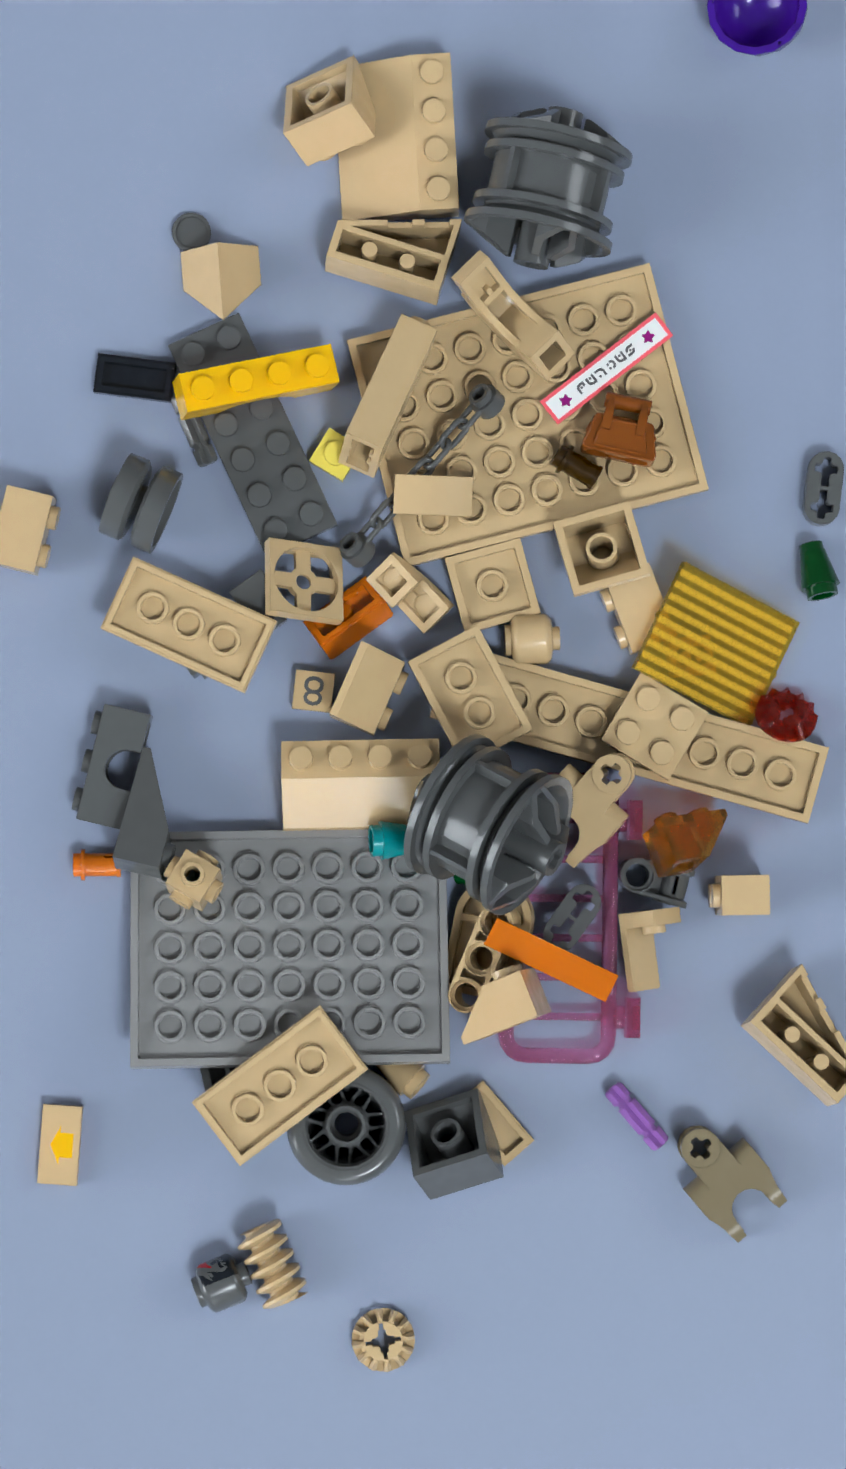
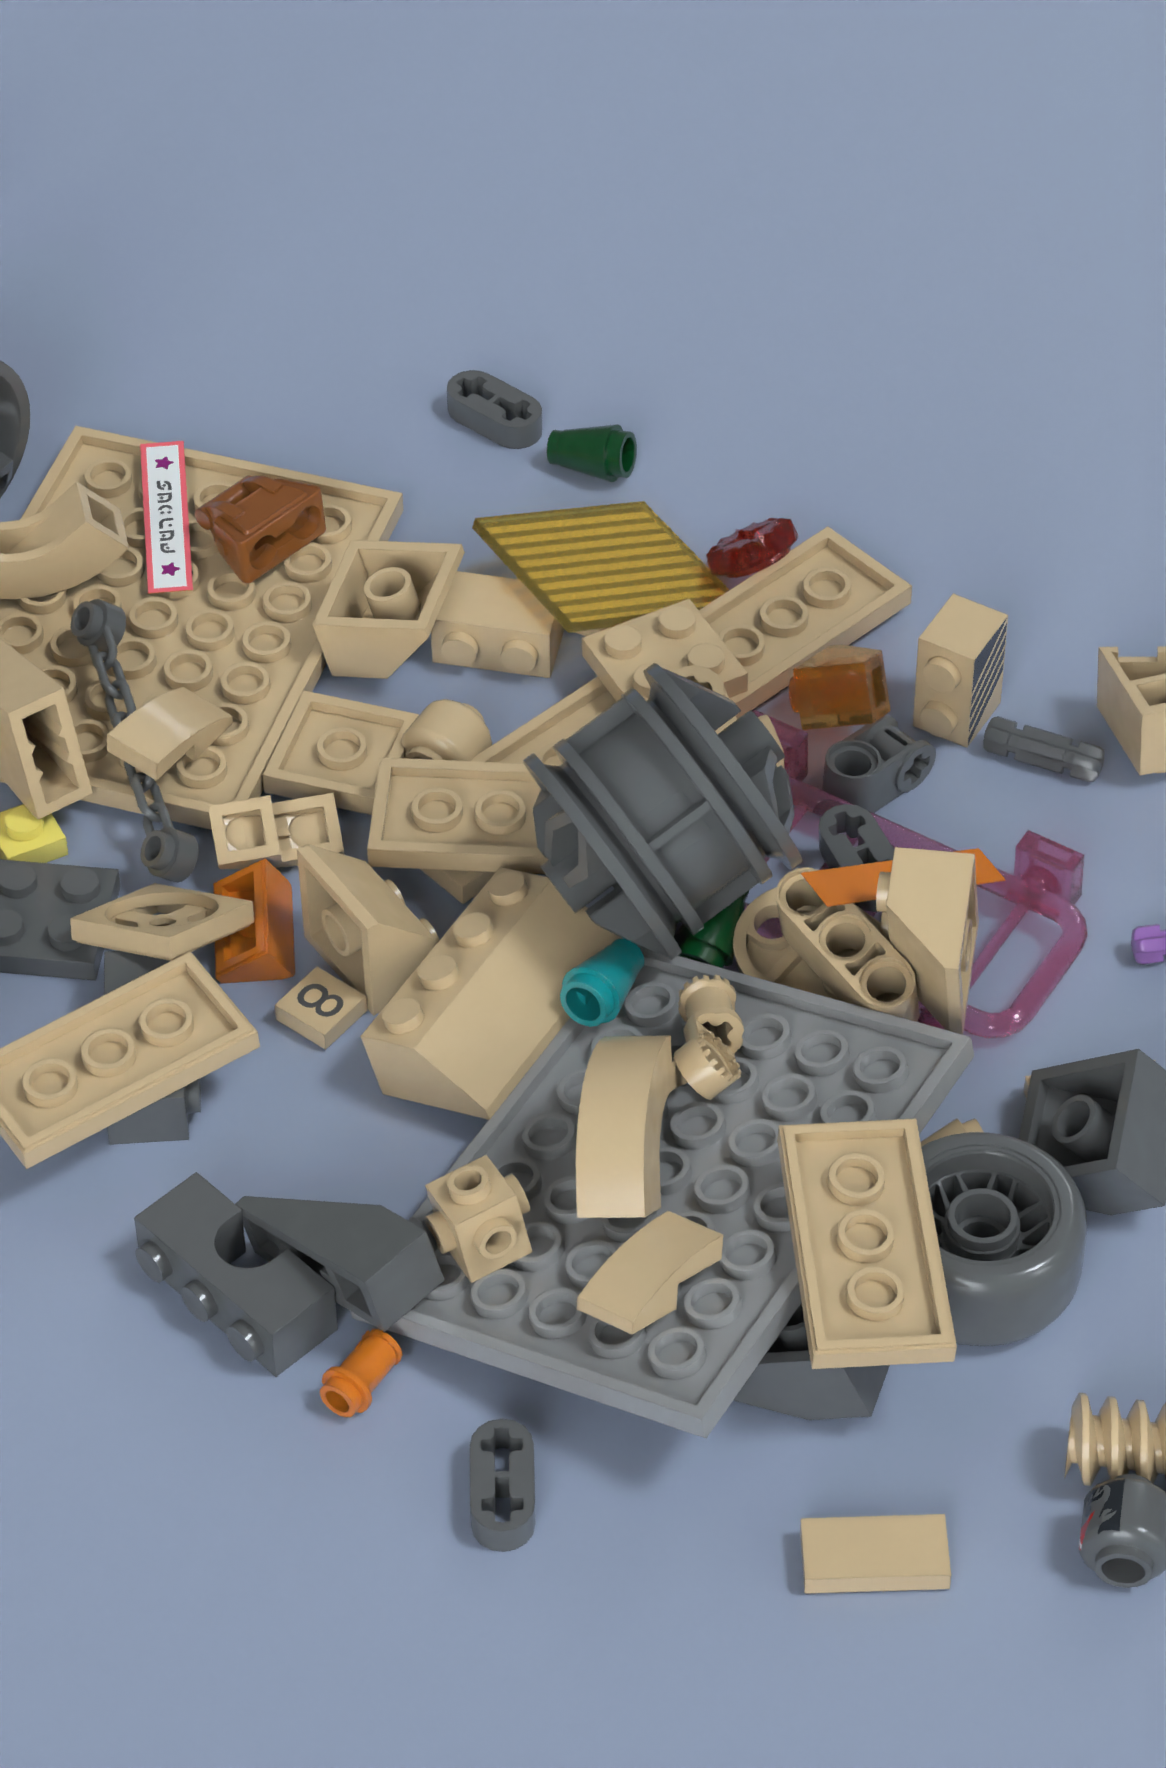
camera: 50 degrees left, 40 degrees down
tan tile [37,1103,84,1186] -> none
dark brown pin [550,444,603,489] -> none
tan bracket [618,907,681,992] -> none
none -> dark grey beam [470,1419,536,1552]
none -> tan arch [576,1035,688,1218]
none -> tan slope [577,1211,723,1335]
none -> tan connector [674,975,744,1100]
none -> tan tile [800,1514,951,1594]
none -> dark grey axle [983,716,1104,782]

